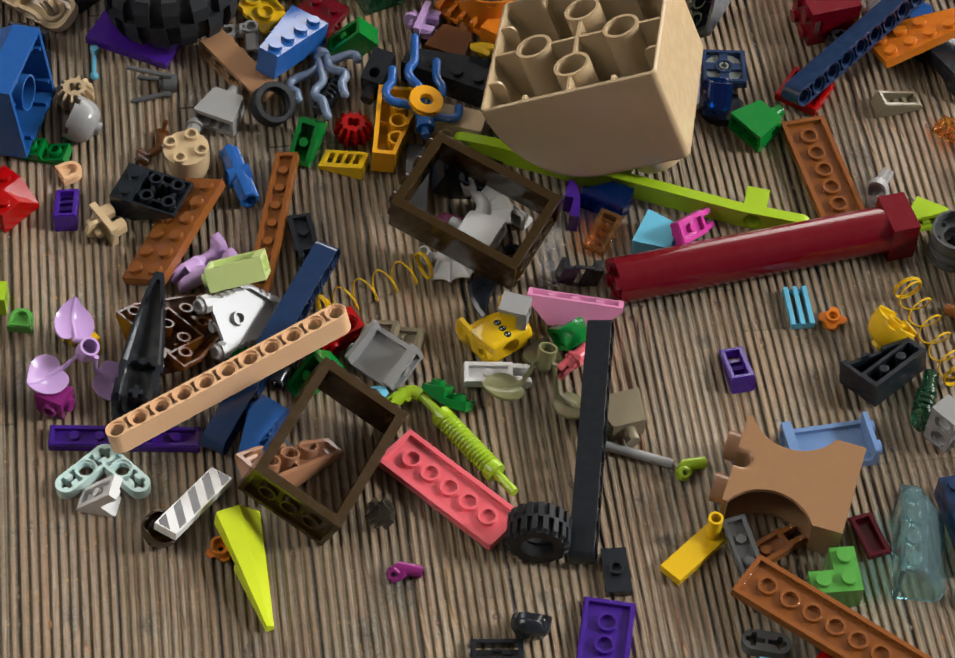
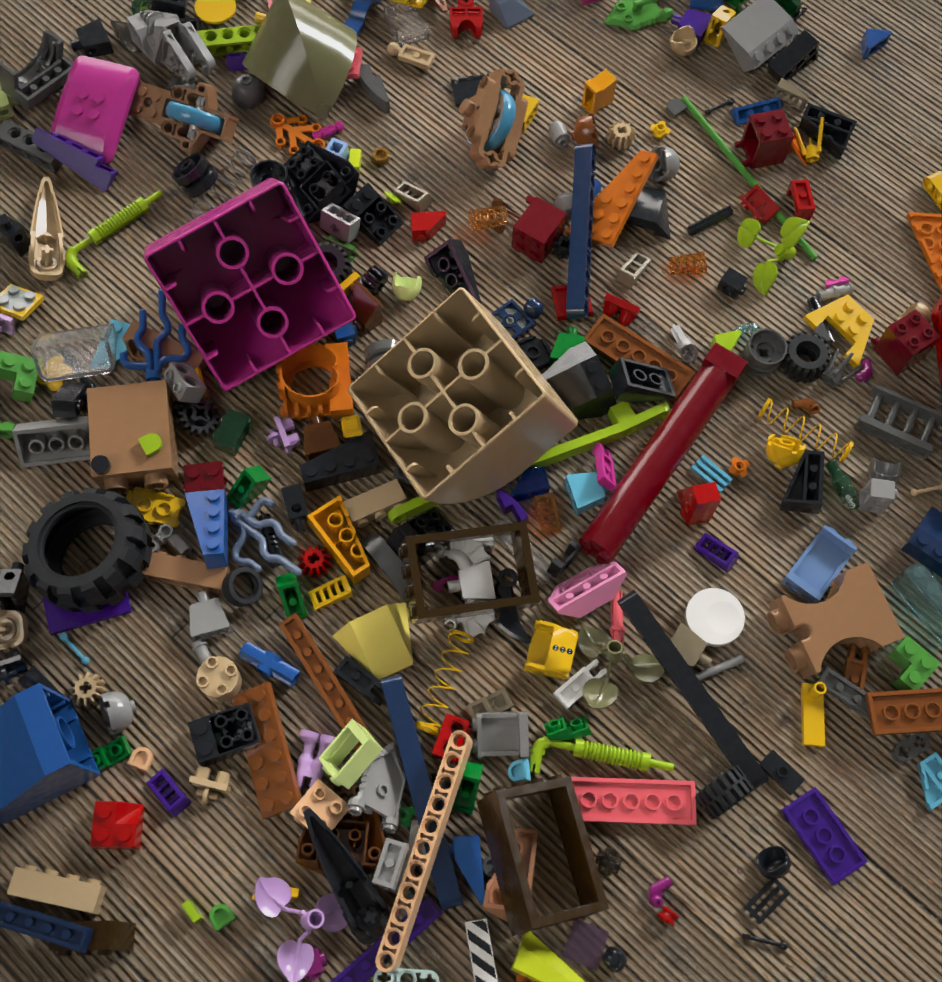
camera: 40 degrees left, 15 degrees up
dark grey plant [126,65,177,103] -> none
reddish brown piece [135,119,169,166] -> none
blue plant [381,33,463,139] -> none
light orange piece [408,85,444,117] -> none
light grey panel [498,291,533,331] -> none
green panel [547,317,587,351] -> none
lime arm [675,456,707,481] -> none
clear blue slope [706,76,733,114] -> none
dark red tile [848,512,892,560] -> none
none -> light nougat hinge [290,779,349,831]
none -> light yellow wedge [332,602,413,681]
none -> light grey panel [372,837,415,894]
none -> dark blue piece [523,297,544,319]
none -> black wedge [542,341,617,420]
none -> piece [562,919,609,971]
none -> black piece [602,946,627,973]
none -> red tile [603,292,641,327]
none -> black slope [609,357,676,404]
none -> red bush [657,905,680,927]
none -> red wedge [676,482,721,526]
none -> white piece [685,588,745,647]

